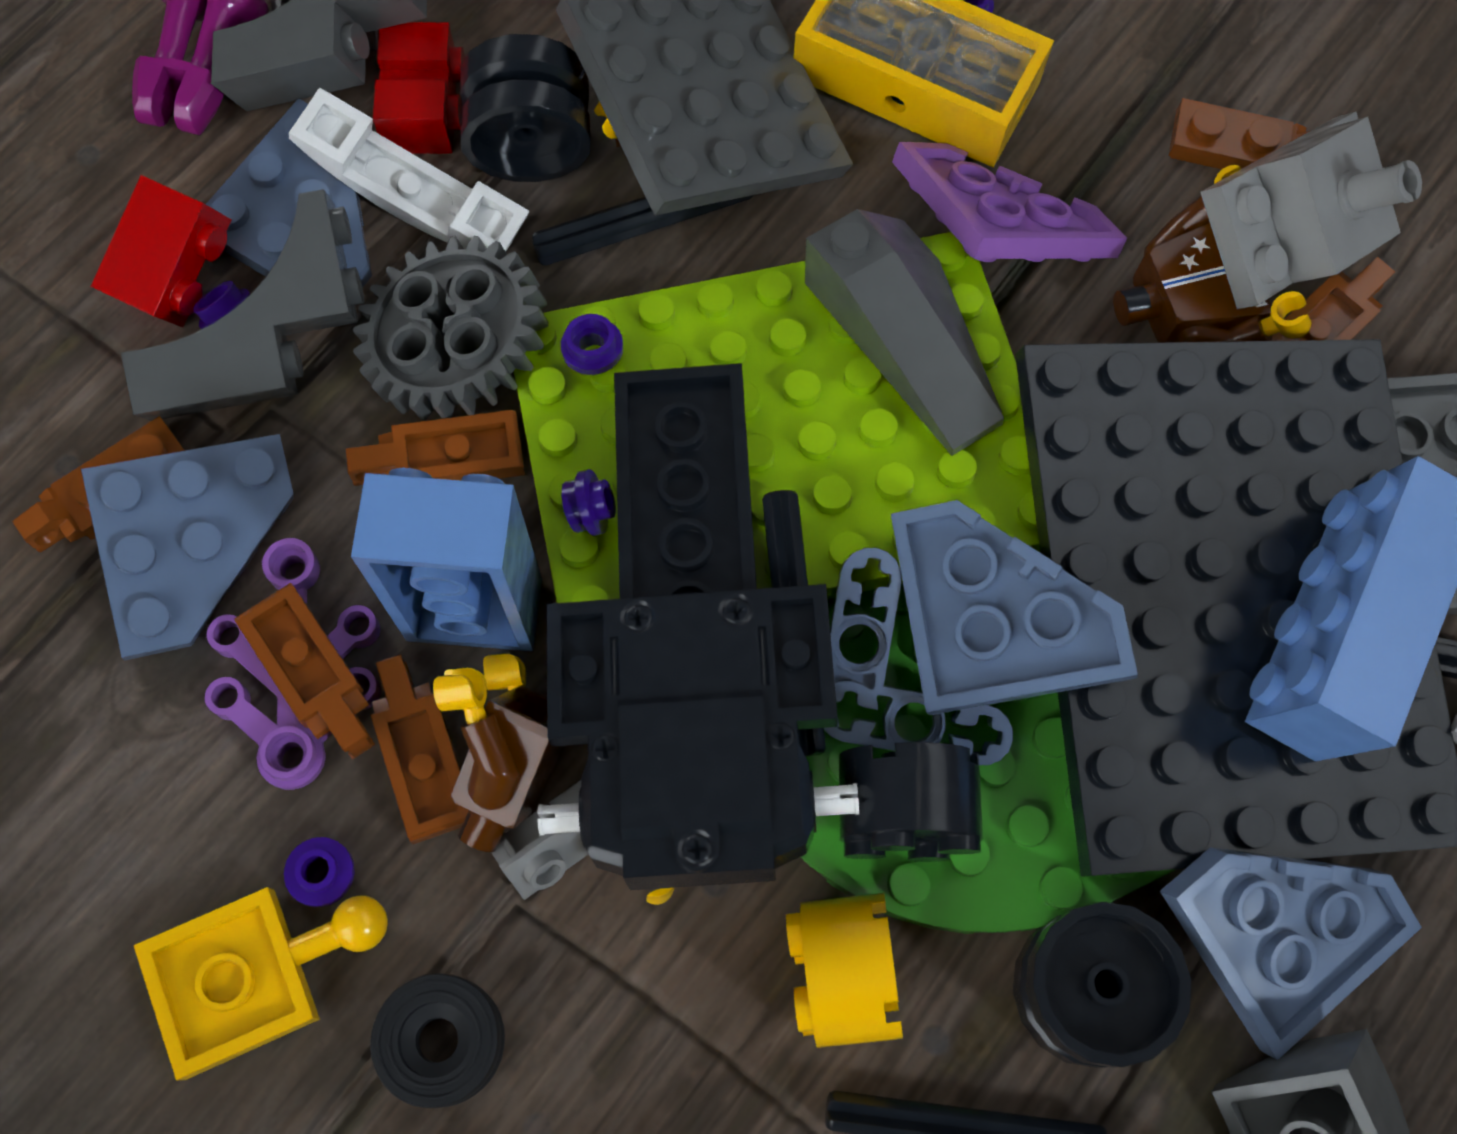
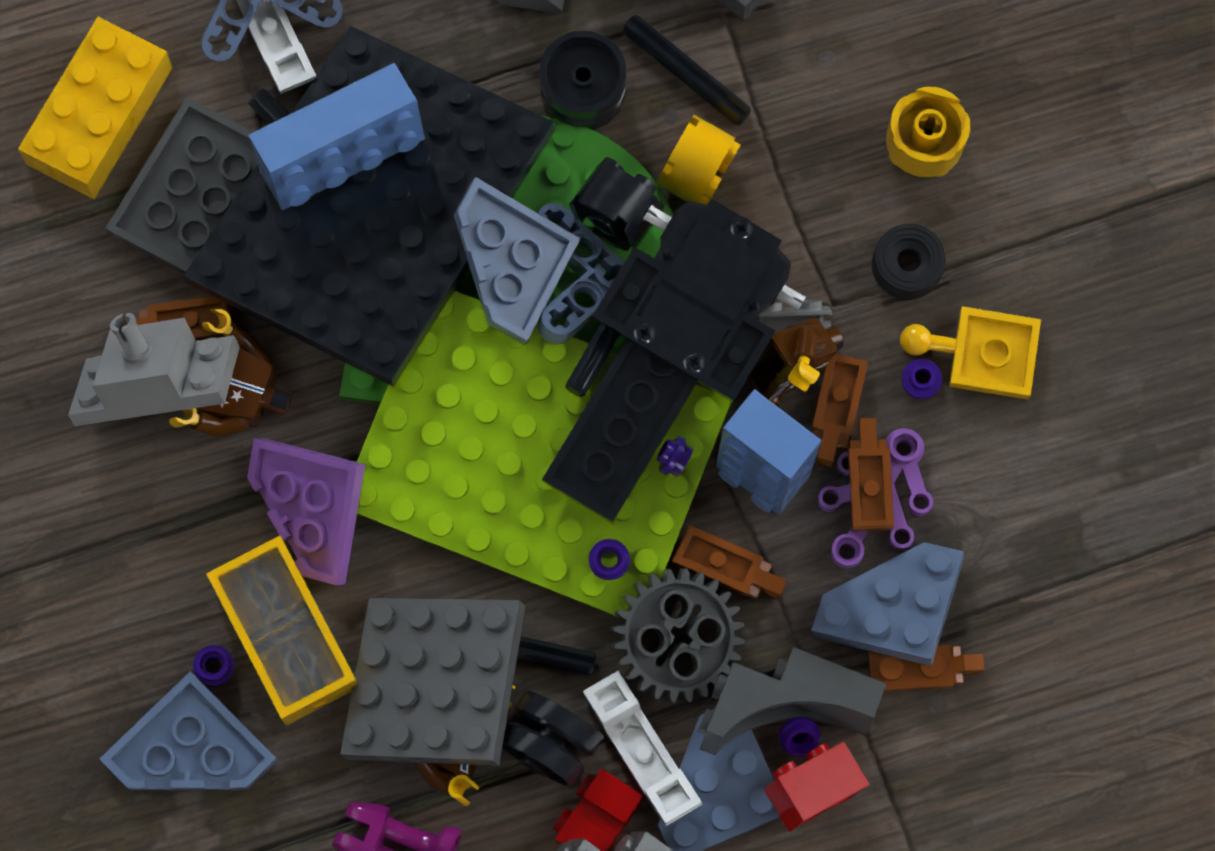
camera: 145 degrees left, 5 degrees up
dark grey wedge [805,209,1004,456] -> none
sand blue plate [1160,847,1422,1060] -> none
dark orange hinge [1168,98,1309,169] -> none

